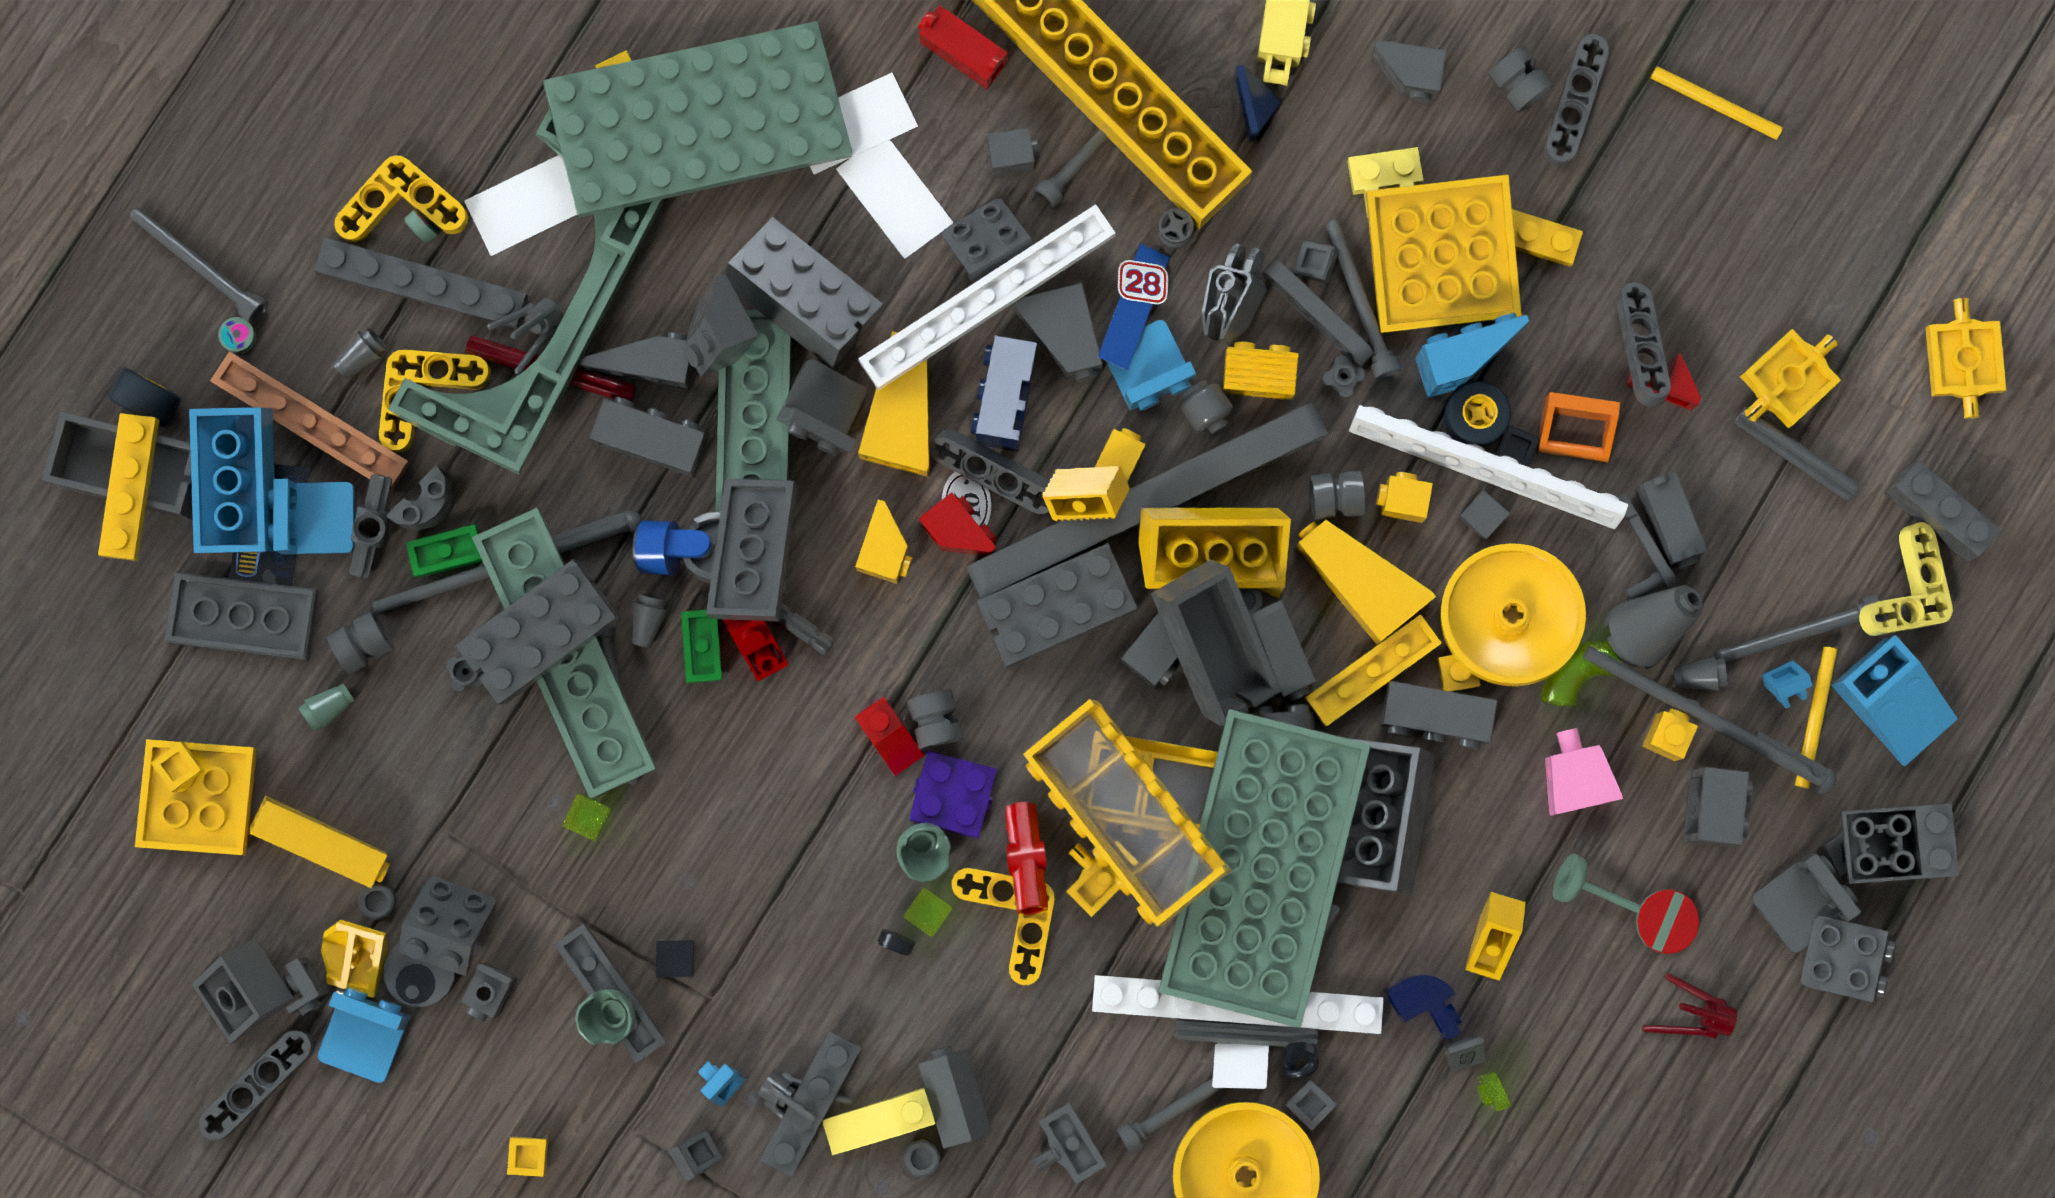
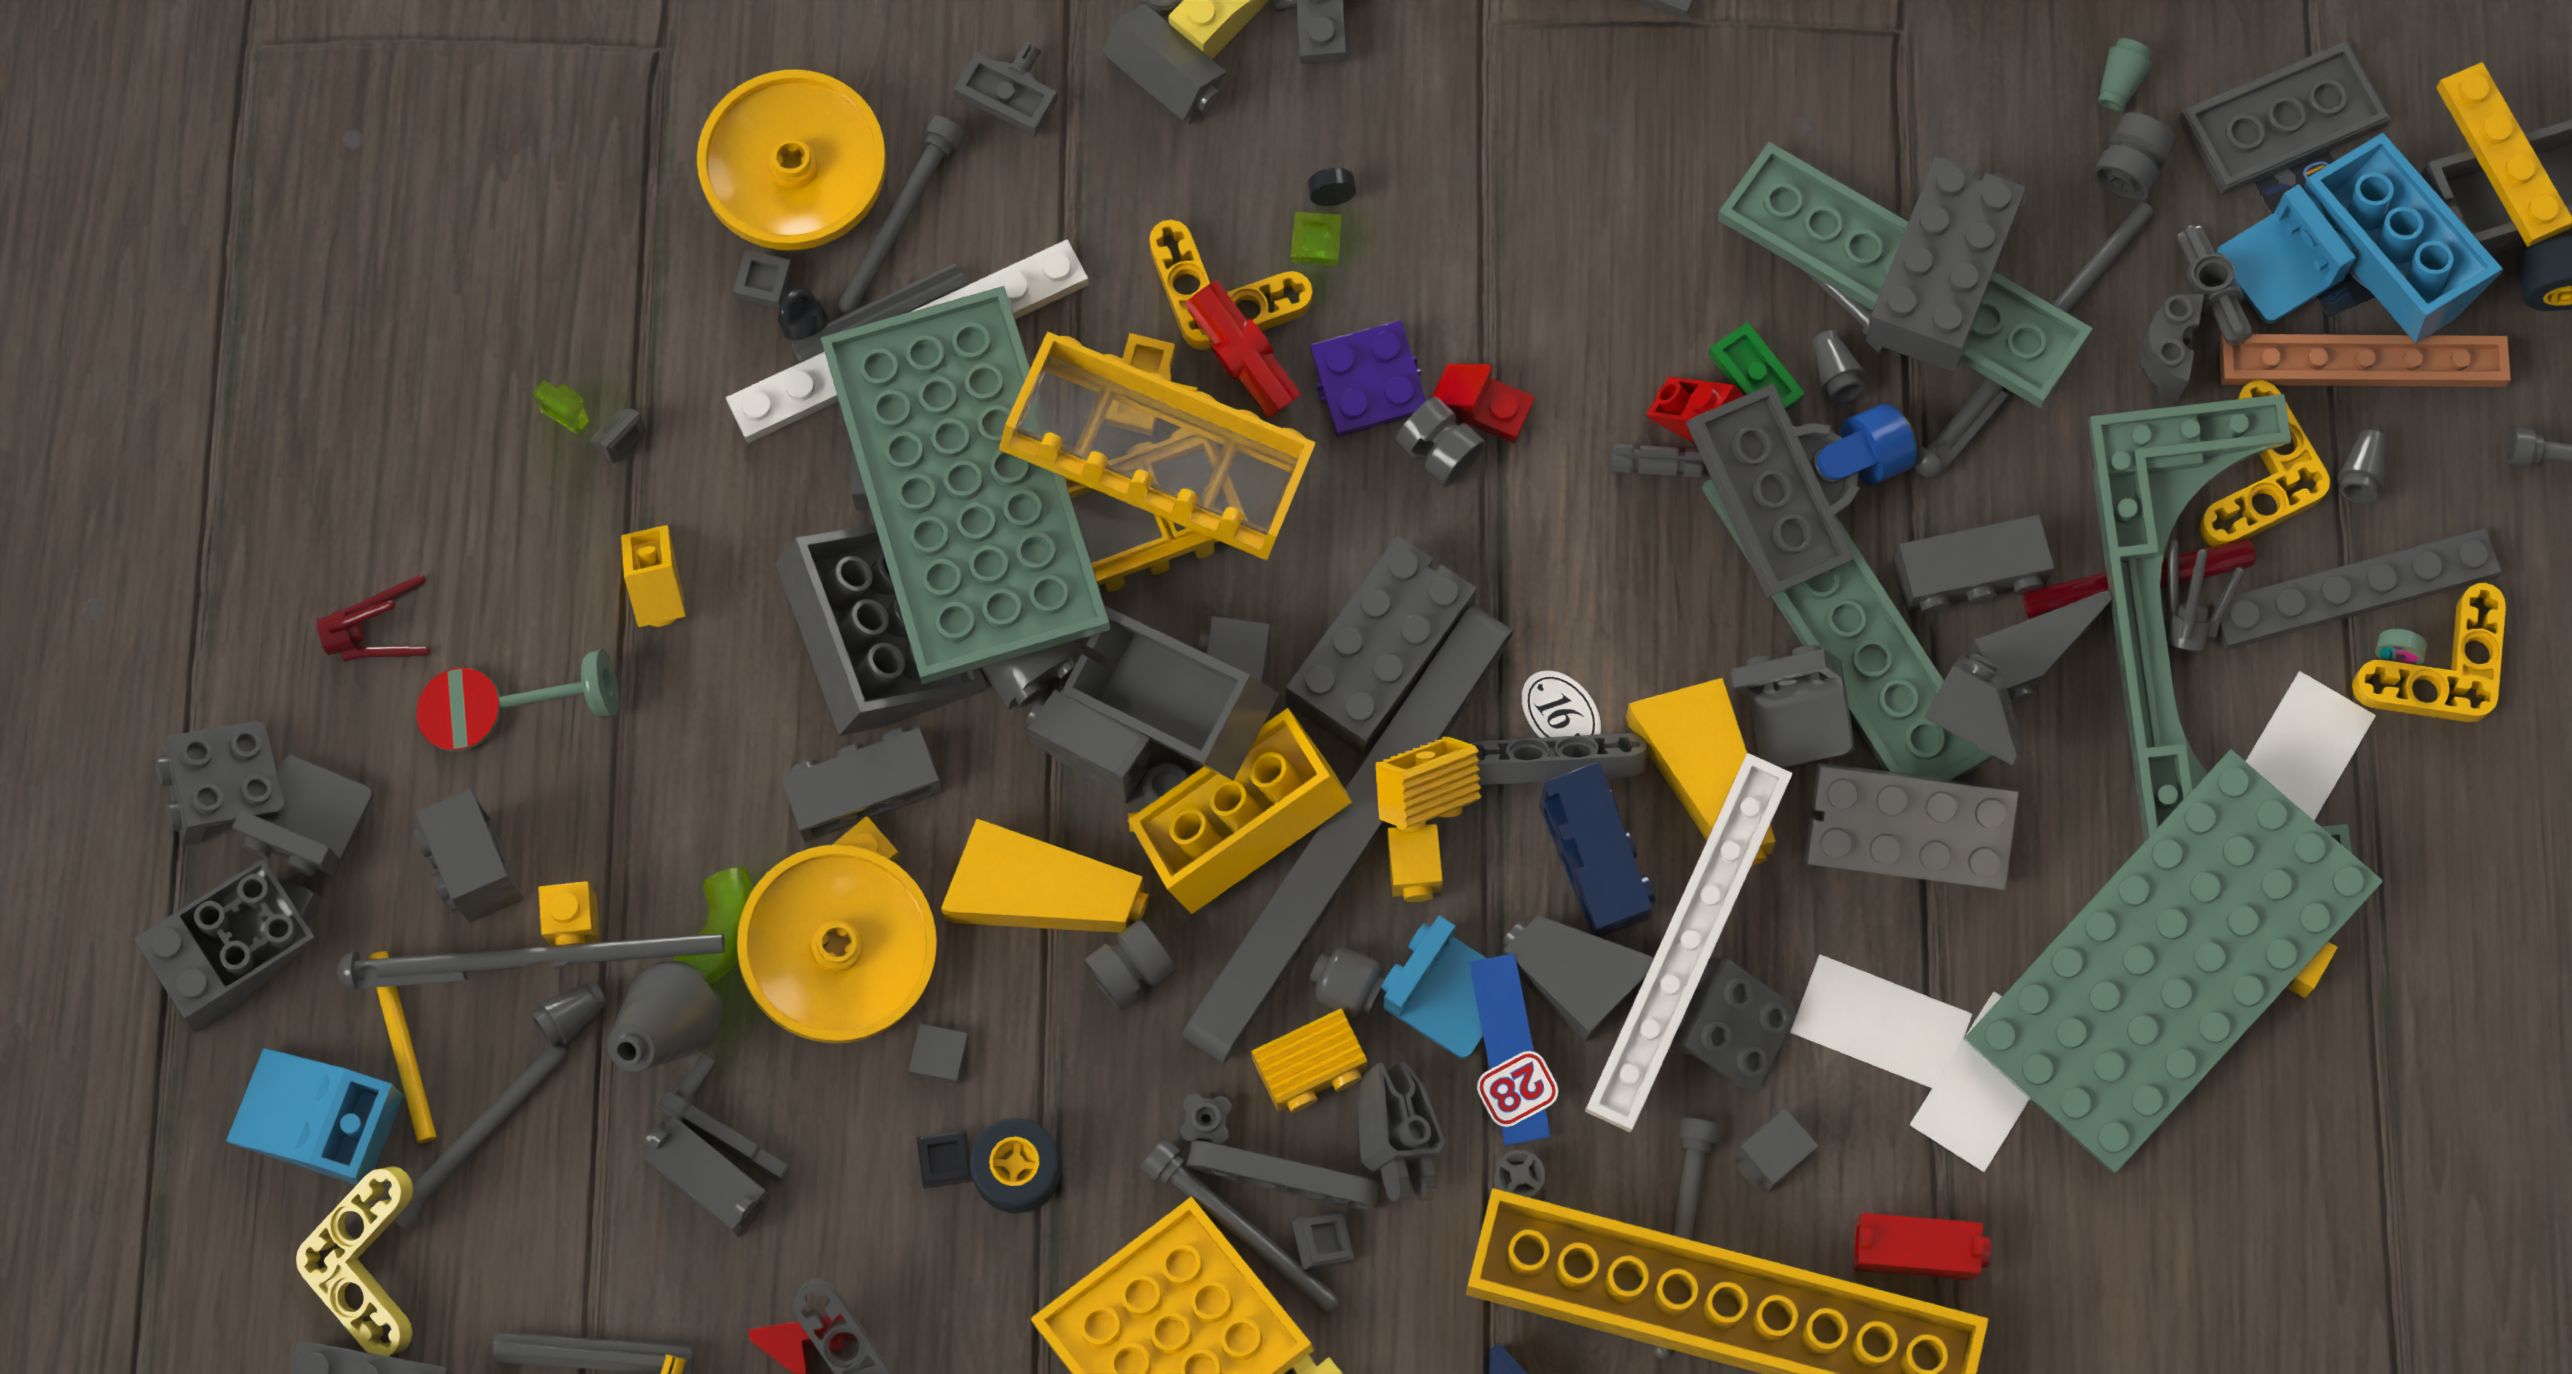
camera: 150 degrees right, 10 degrees down
tile [218,317,257,354] -> none
green plate [406,524,482,578] -> none
clear neon green plate [562,793,611,841] -> none
black tile [656,940,694,977] -> none
yellow slope [855,499,913,584] -> none
sand green hair [896,822,951,882] -> none
red slope [918,492,998,556] -> none
white sticker [1212,1043,1269,1089] -> none
yellow plate [1304,614,1441,727] -> none
white plate [1349,405,1628,529] -> none
yellow brick [1376,472,1433,523] -> none
clear blue brick [1383,975,1462,1040] -> none
dark azure slope [1415,313,1529,398] -> none
orange tile [1537,392,1620,462] -> none
bright pink torso [1545,728,1623,816] -> none
dark azure tile [1761,660,1813,709] -> none

